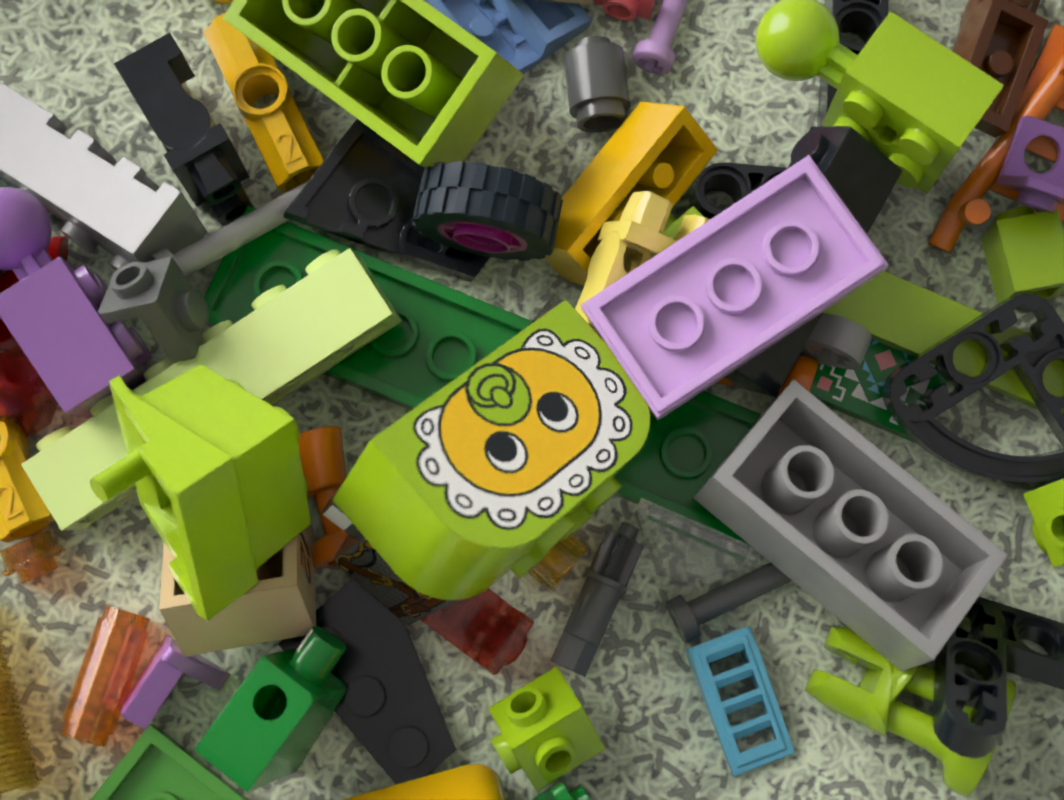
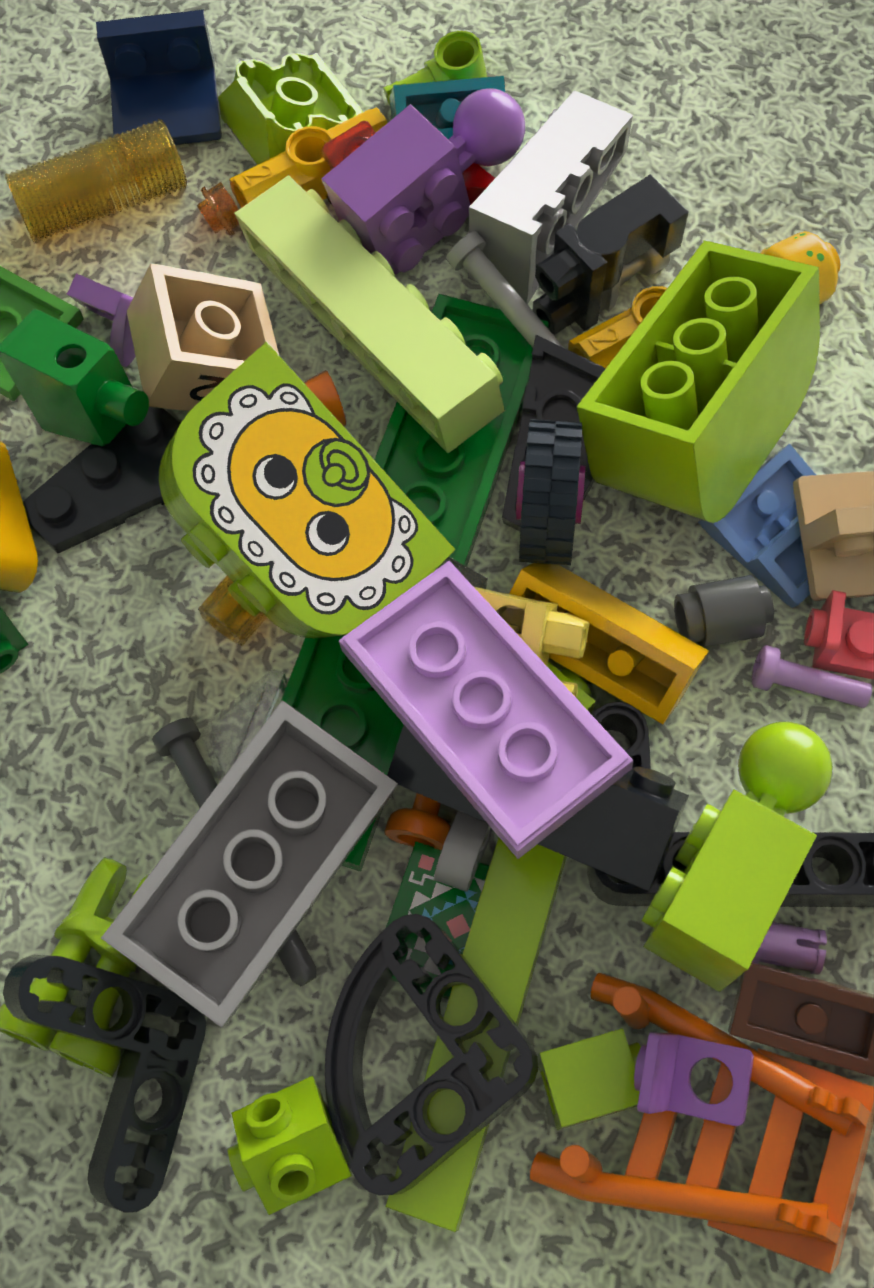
camera: 85 degrees right, 10 degrees down
clear orange piece [61,605,150,747] -> none
lime piece [89,364,311,621] -> none
dark grey bracket [98,256,209,363] -> none
clear red bracket [421,588,534,675] -> none
lime brick [488,666,606,791] -> none
dark grey piece [550,522,644,677] -> none
medium azure slope [685,626,795,776] -> none

